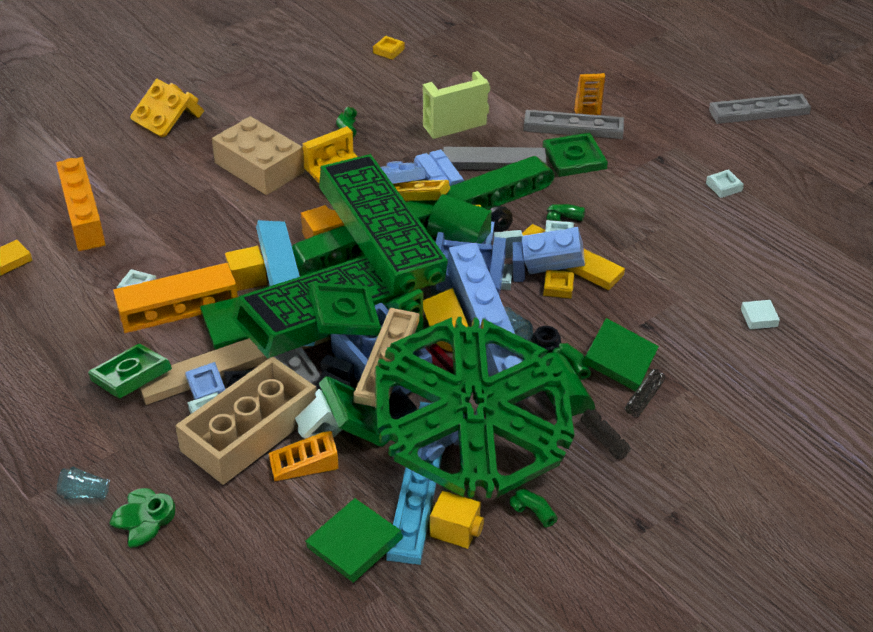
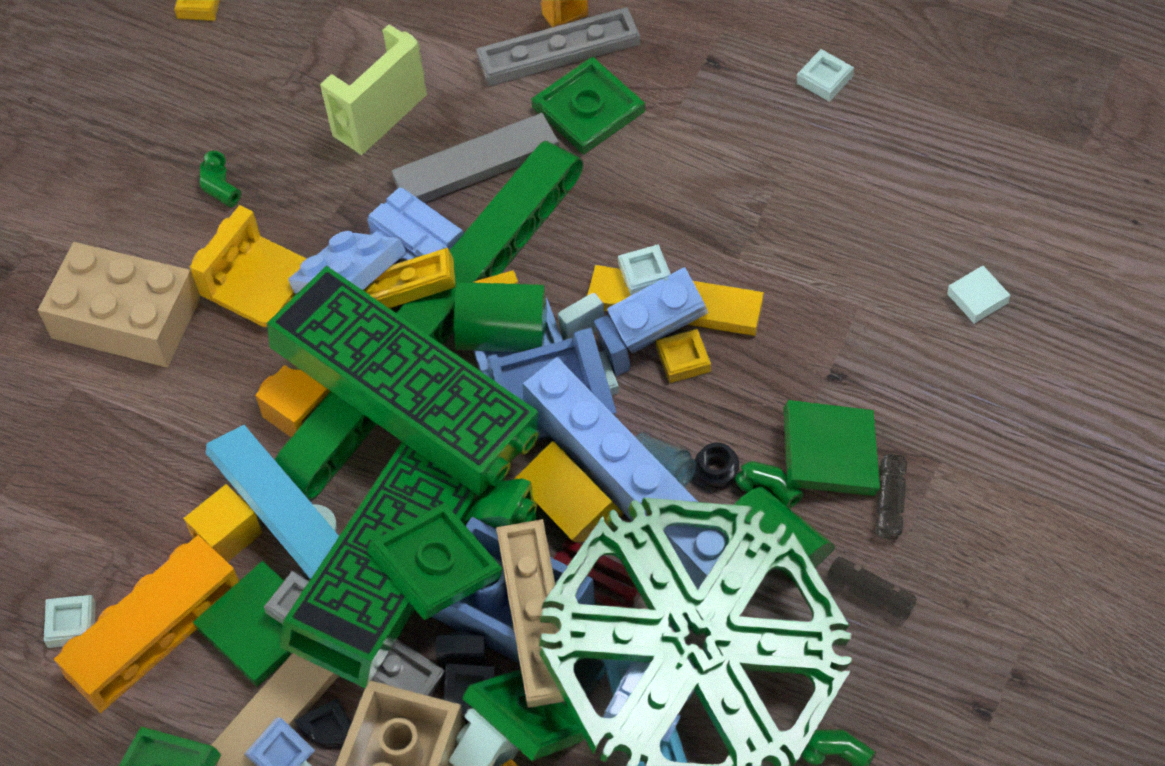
camera: 20 degrees left, 15 degrees up
black plate [490,206,513,232] -> none
green arm [546,204,586,221] -> none

